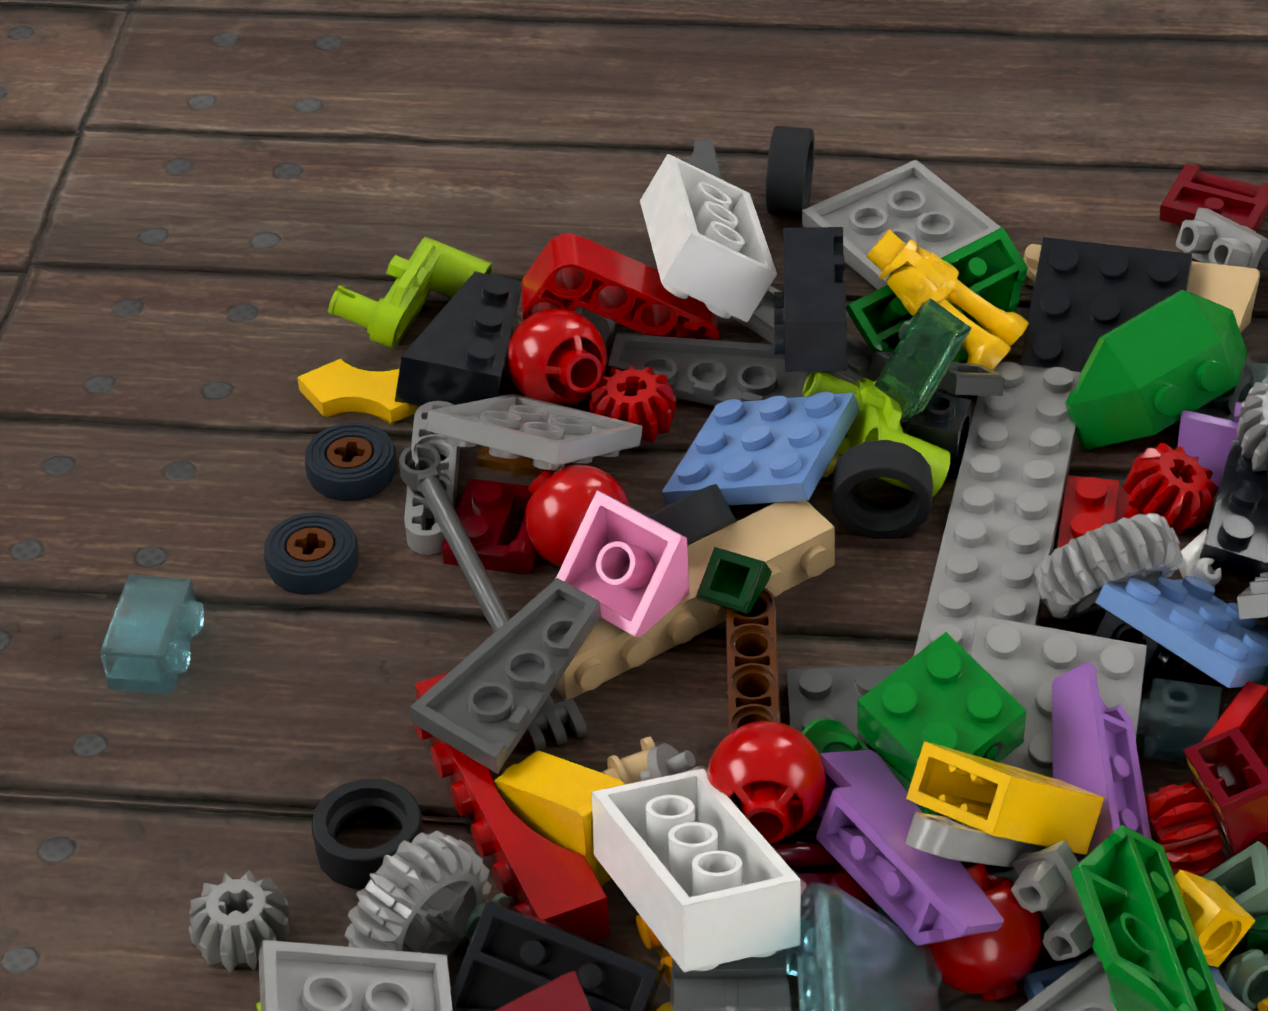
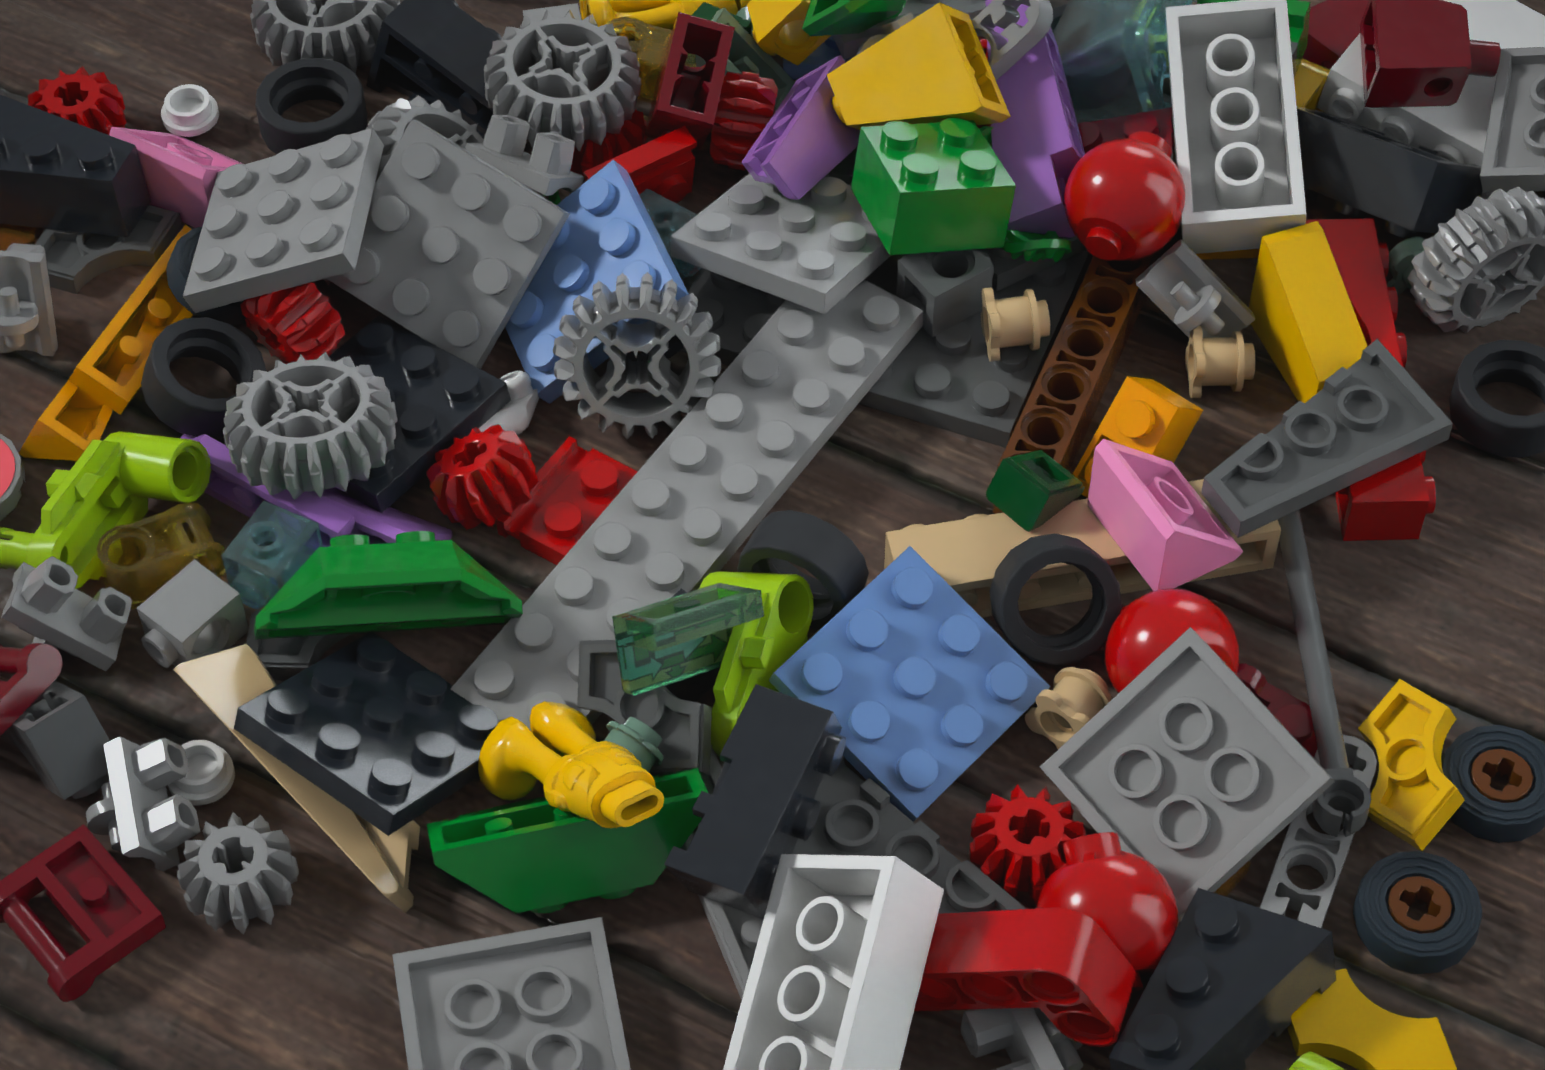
camera: 160 degrees left, 10 degrees up
none -> light grey gear [177,812,299,935]
none -> tan brick [981,287,1050,362]
none -> tan brick [1025,667,1112,749]
none -> light orange slope [1072,376,1203,498]
none -> yellow tile [1358,679,1465,851]

